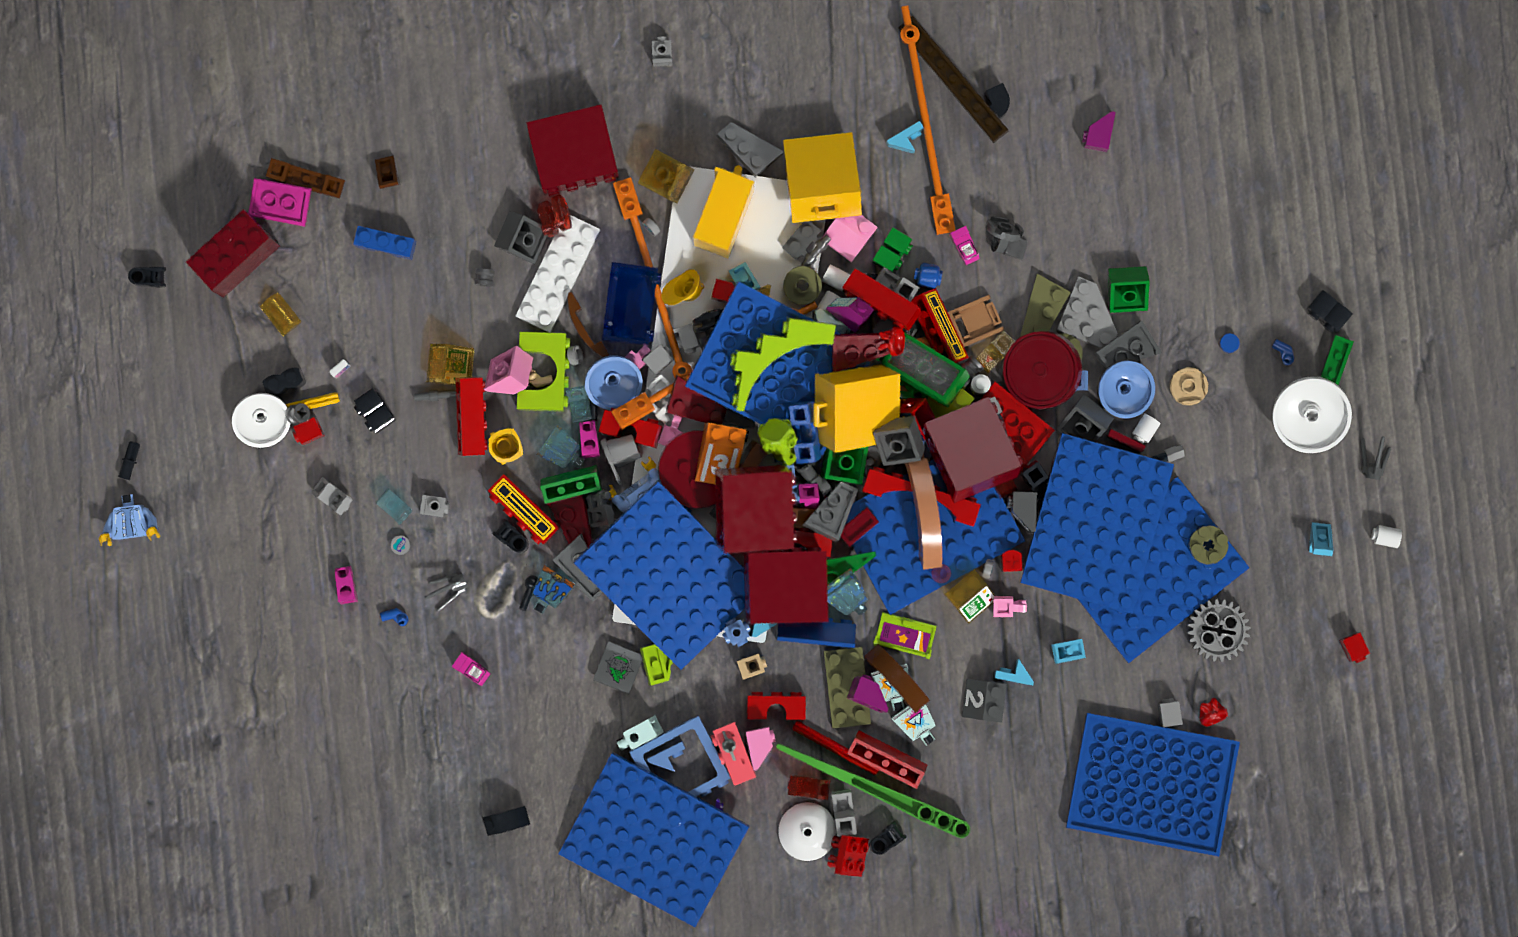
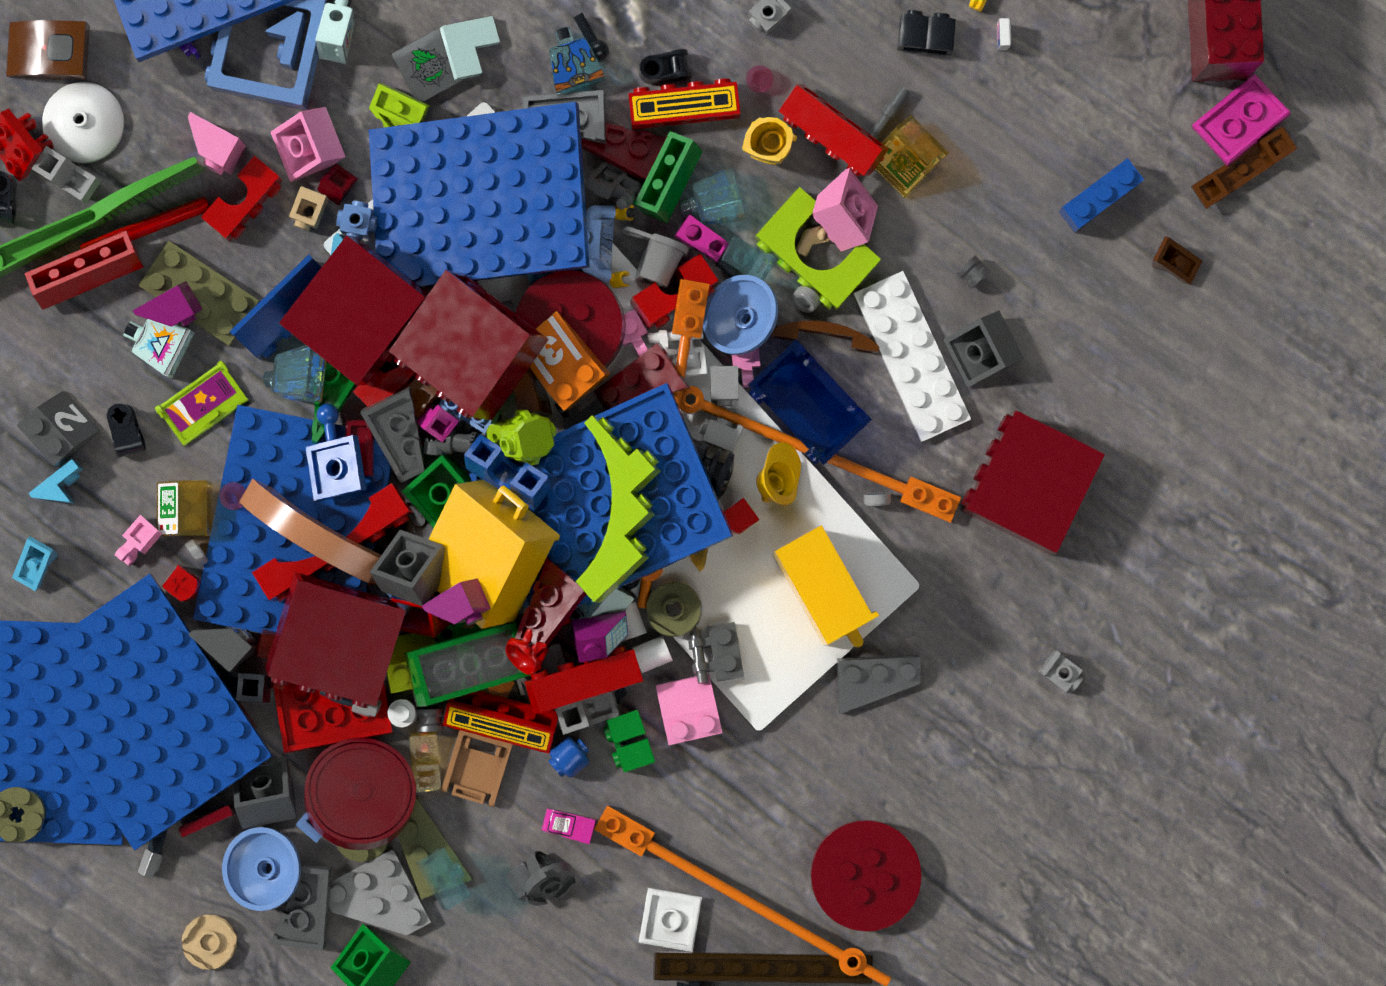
camera: 130 degrees right, 0 degrees up
clear yellow slope [260,293,301,337] -> none
clear red brick [537,194,572,238] -> none
clear yellow brick [638,149,695,204] -> none
coral piece [711,721,756,786] -> none
medium azure slope [729,262,761,290] -> none
yellow container [783,132,862,223] -> none
clear red brick [788,775,831,800] -> none
reddish brown slope [864,644,930,714] -> none
medium azure slope [886,121,924,153] -> none
light aqua torso [891,705,936,746] -> none
white brick [1132,414,1161,444] -> none
none -> reddish brown slope [6,20,90,80]
none -> black piece [106,403,146,458]
none -> bright pink slope [271,107,346,182]
none -> plate [306,404,366,501]
none -> dark red slope [317,163,358,205]
none -> clear light blue brick [416,848,471,910]
none -> magenta slope [422,579,491,625]
none -> light aqua tile [440,16,500,80]
none -> white tile [639,887,702,952]
none -> clear pink plate [746,65,773,93]
none -> dark red brick [810,819,922,932]

